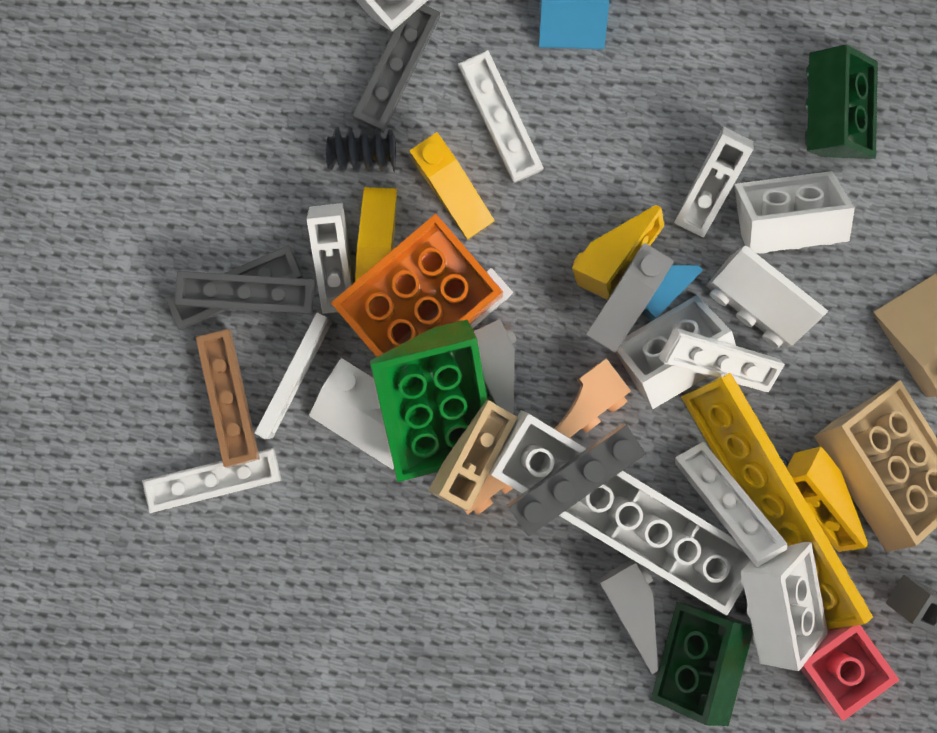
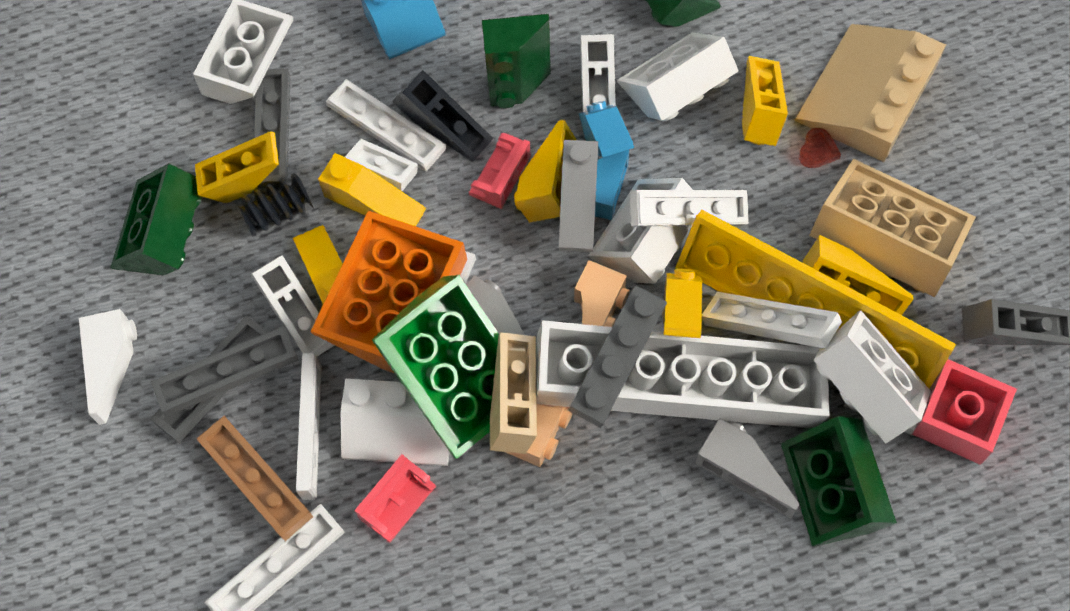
camera: 30 degrees left, 20 degrees down
white slope [706,245,828,348] -> none
none -> white slope [79,309,137,425]
none -> dark green slope [110,163,202,276]
none -> yellow slope [195,131,279,203]
none -> white plate [345,139,418,191]
none -> coral hinge [354,454,436,543]
none -> black slope [392,70,494,162]
none -> coral hinge [469,133,531,209]
none -> dark green slope [482,14,551,108]
none -> dark azure slope [579,101,634,157]
none -> yellow slope [663,268,702,338]
none -> yellow slope [742,56,788,146]
none -> clear red tile [799,127,841,169]

